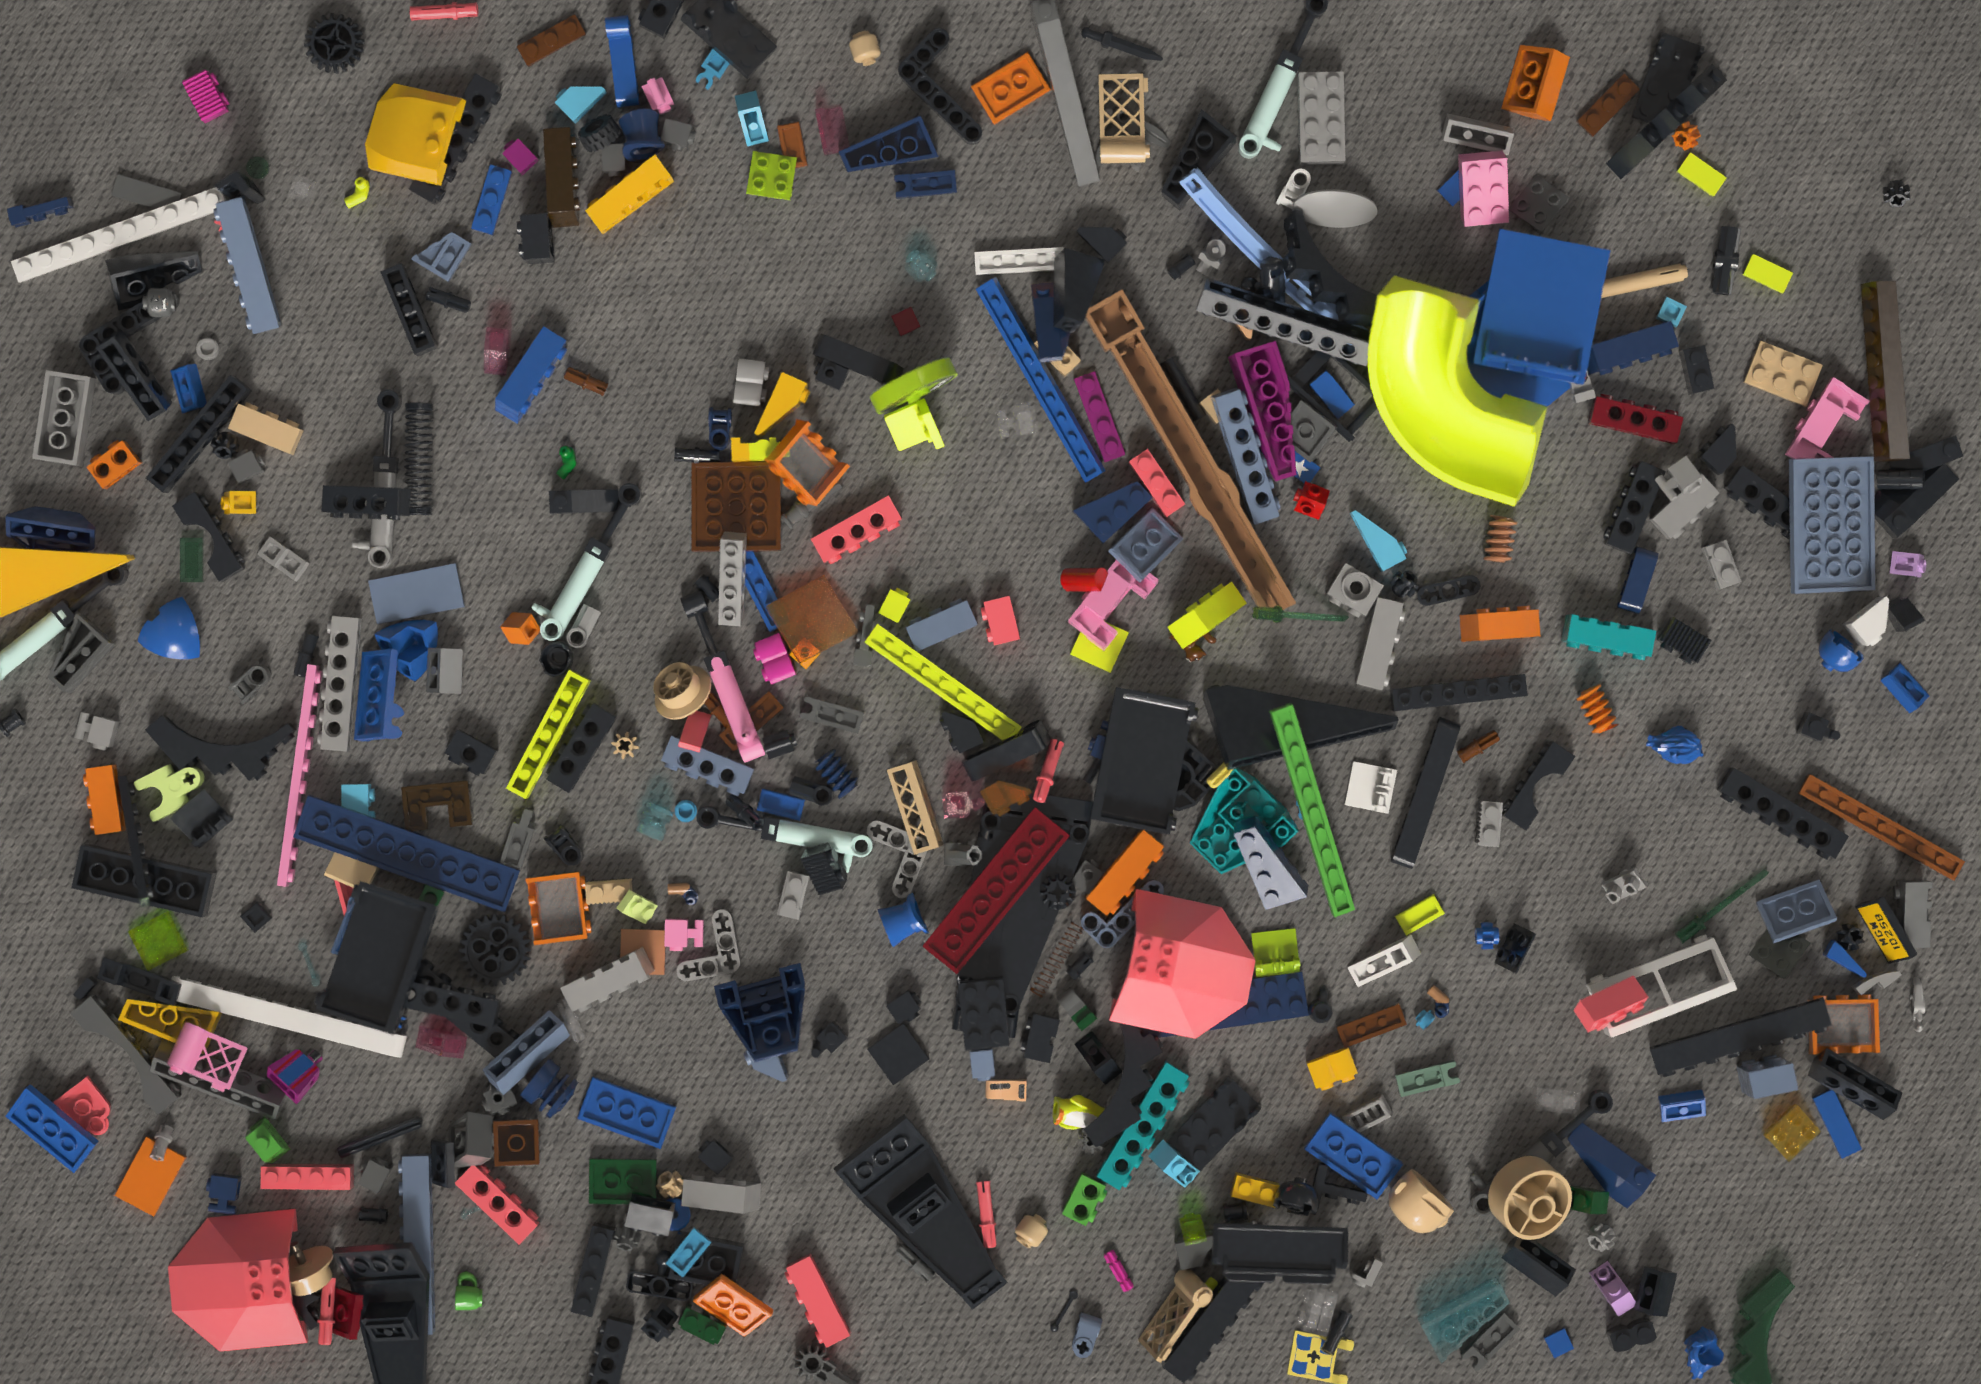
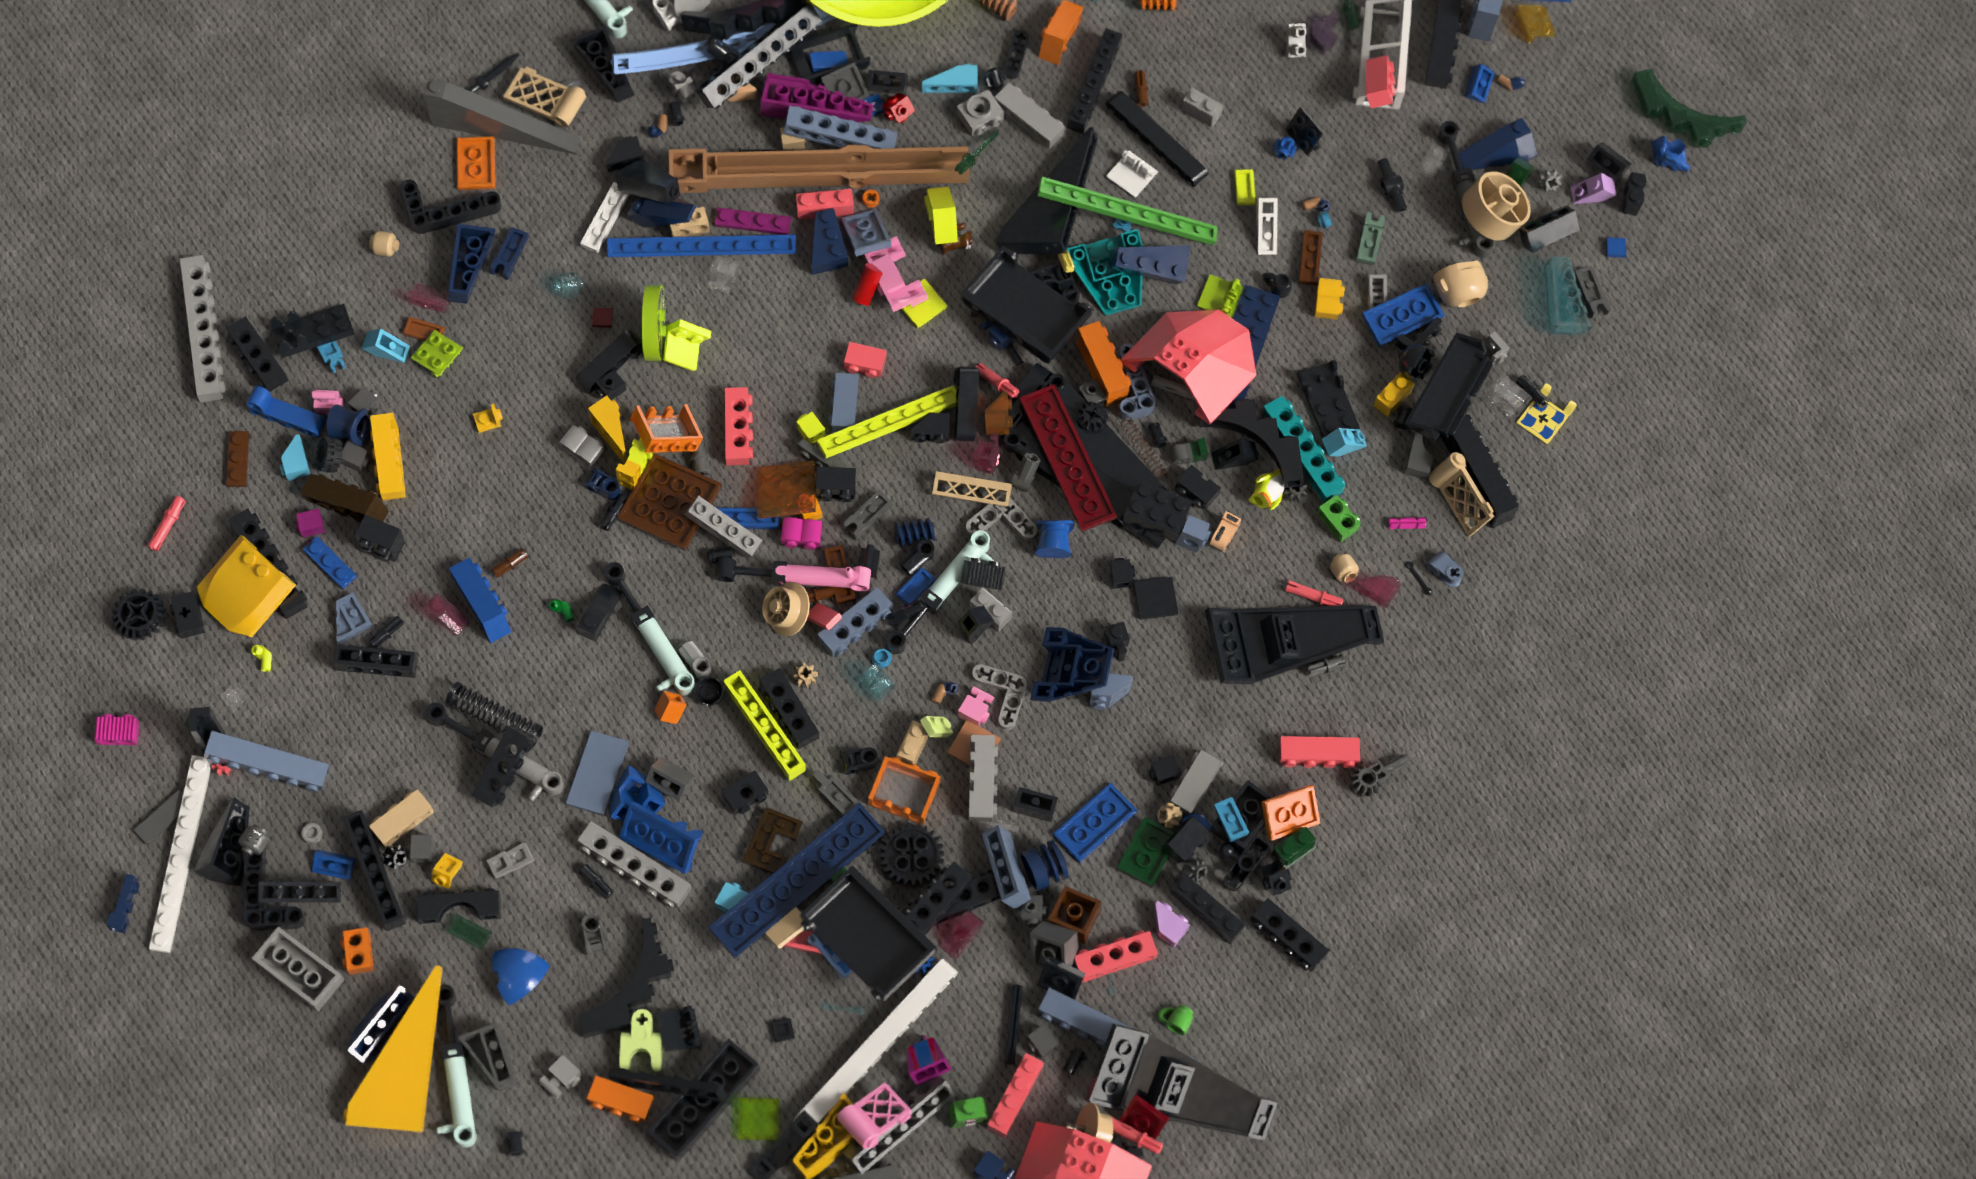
camera: 70 degrees left, 20 degrees down
bright pink plate [277,664,322,887] -> none
clear neon green bracket [1179,1213,1207,1246] -> none
black arch [1502,741,1576,831] -> none
none -> black brick [169,591,205,639]
none -> yellow bracket [473,404,503,433]
none -> arm [647,114,668,138]
none -> black slope [816,467,856,502]
none -> orange bush [863,190,880,208]
none -> black brick [868,70,908,95]
none -> black slope [958,605,994,644]
none -> black brick [1013,787,1058,822]
none -> lavender slope [1154,901,1190,948]
none -> clear purple brick [1309,11,1339,55]
none -> clear pink slope [1354,575,1402,609]
none -> black pin [1377,158,1407,213]
none -> arm [1497,74,1526,91]

